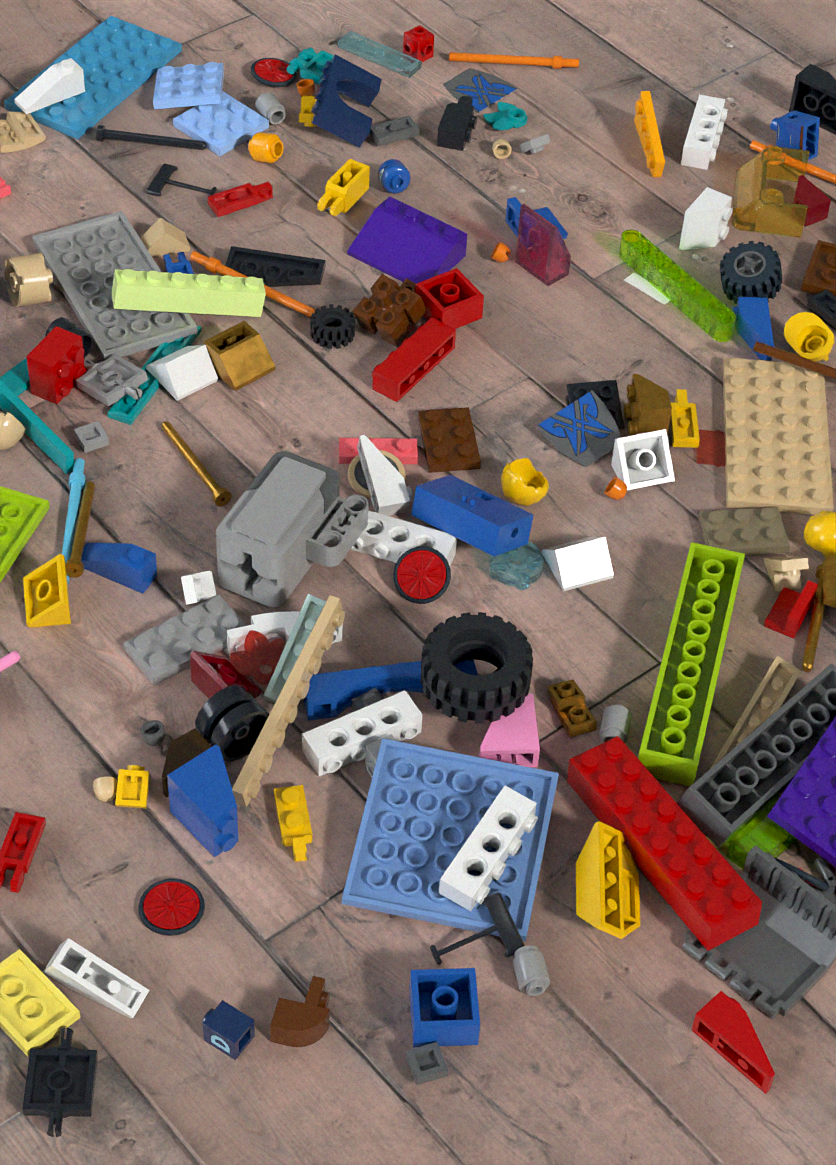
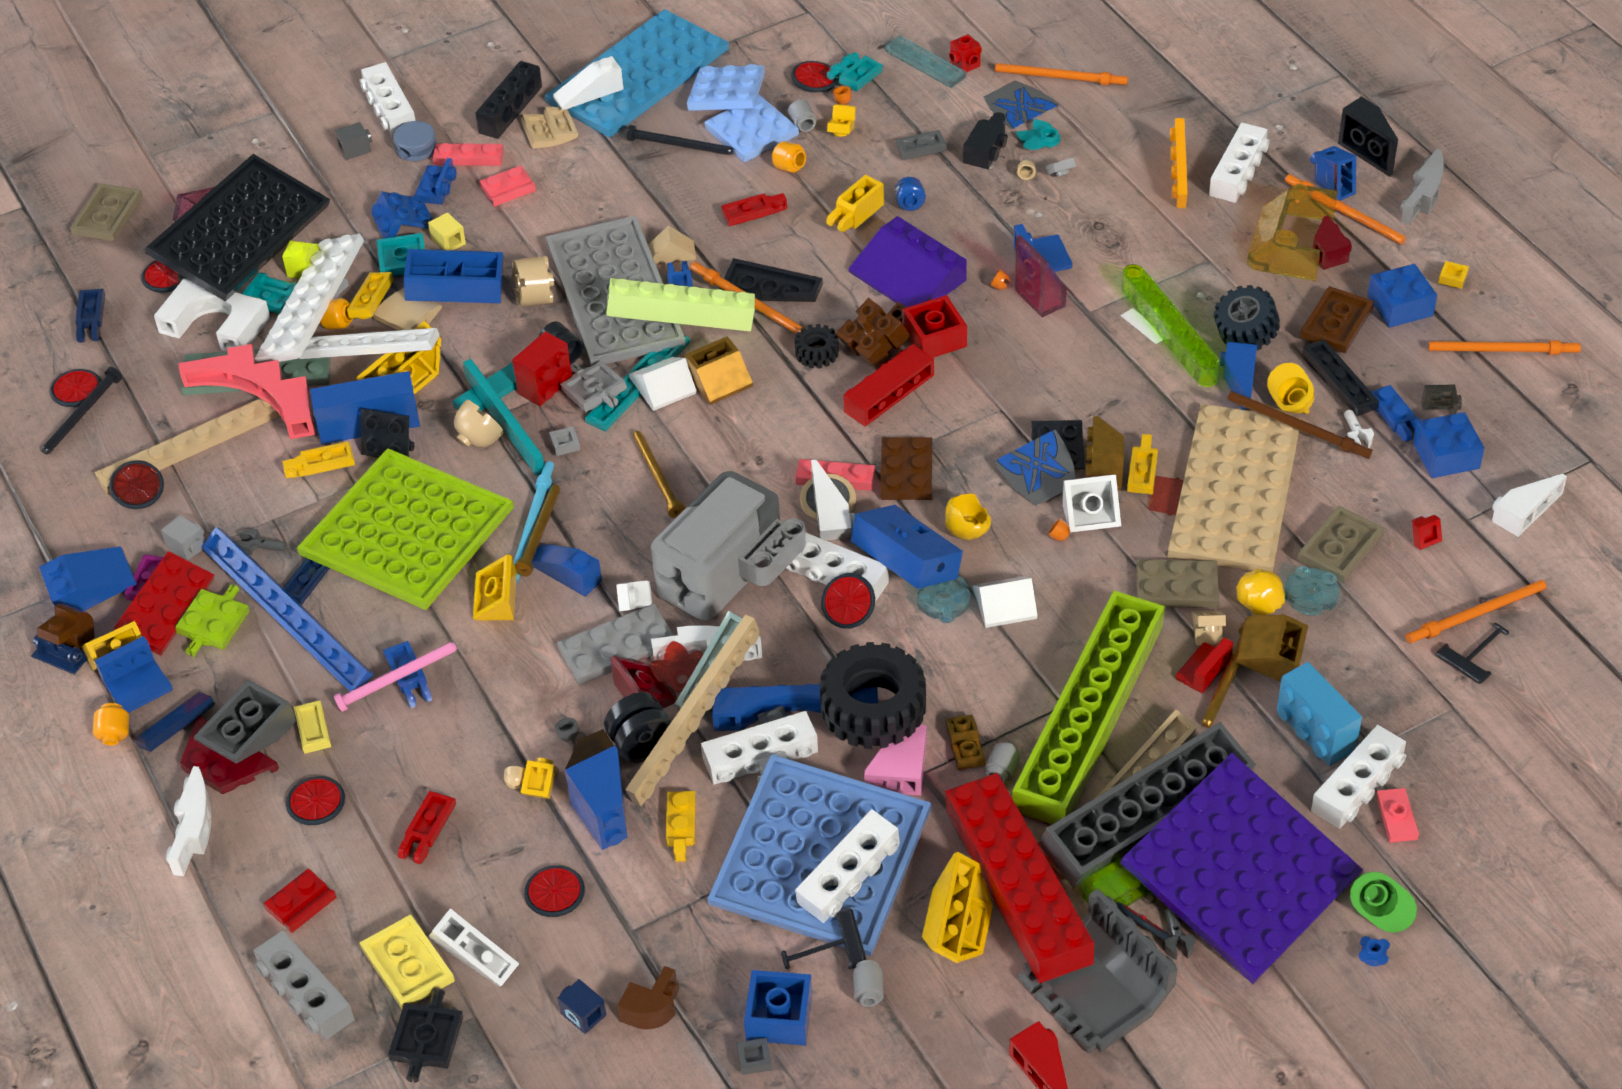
camera: 15 degrees right, 0 degrees up
black piece [146,164,217,197] -> none
dark blue arch [311,54,382,148] -> none
white slope [679,187,733,250] -> none

